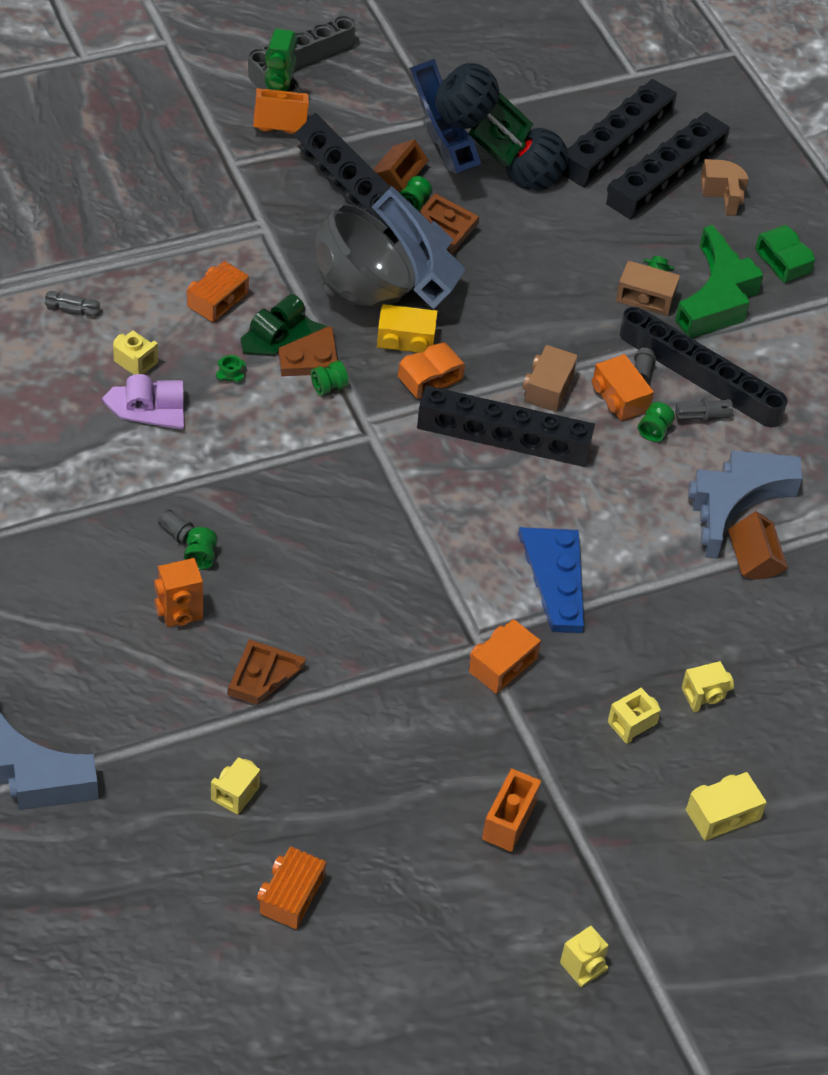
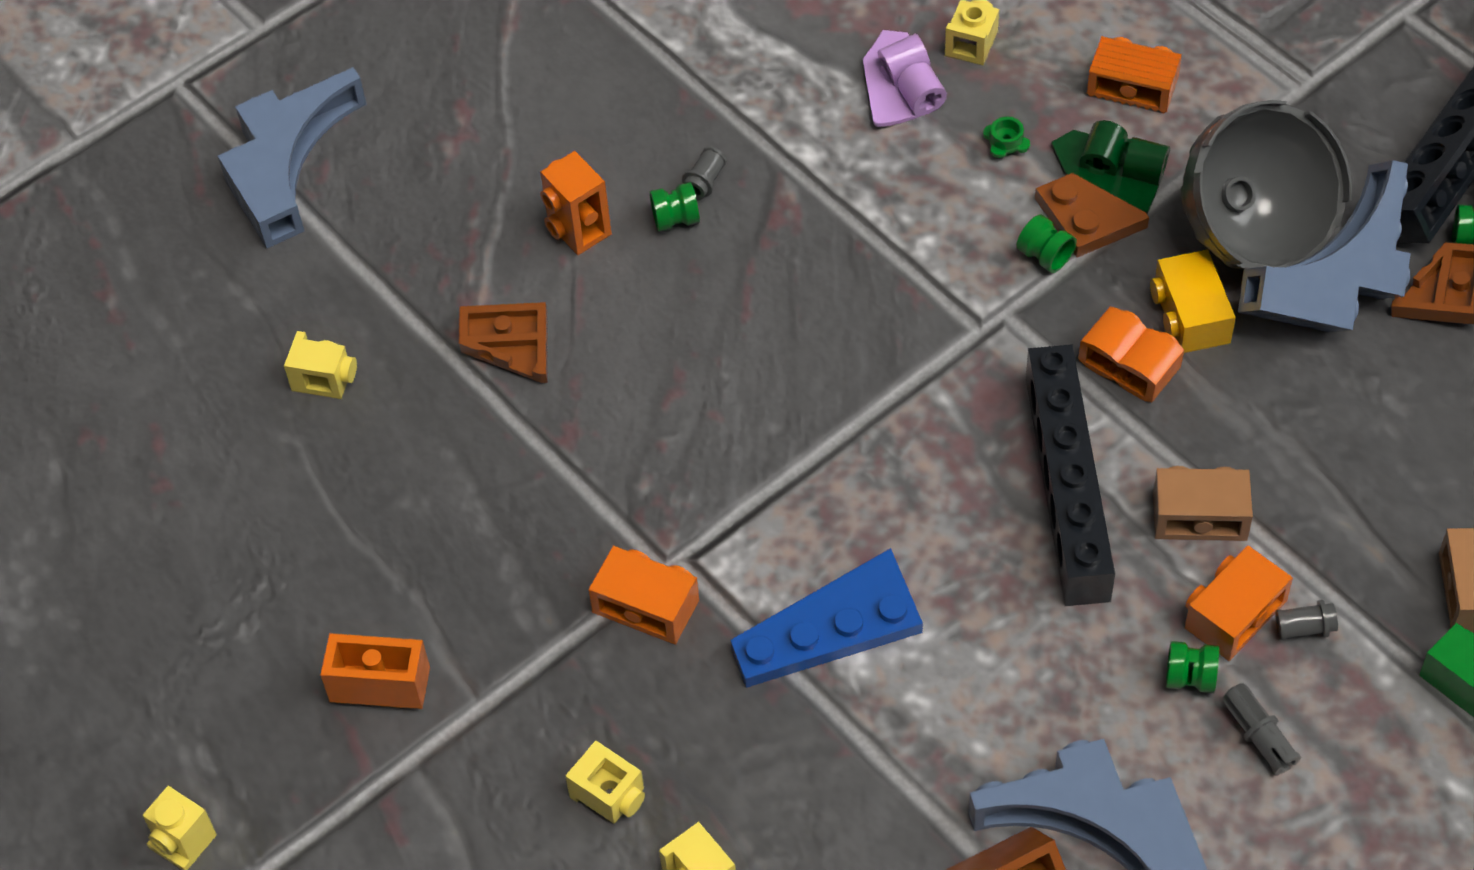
camera: 80 degrees right, 5 degrees up
orange brick [257,846,326,930] -> none
black beam [620,307,788,428] -> none

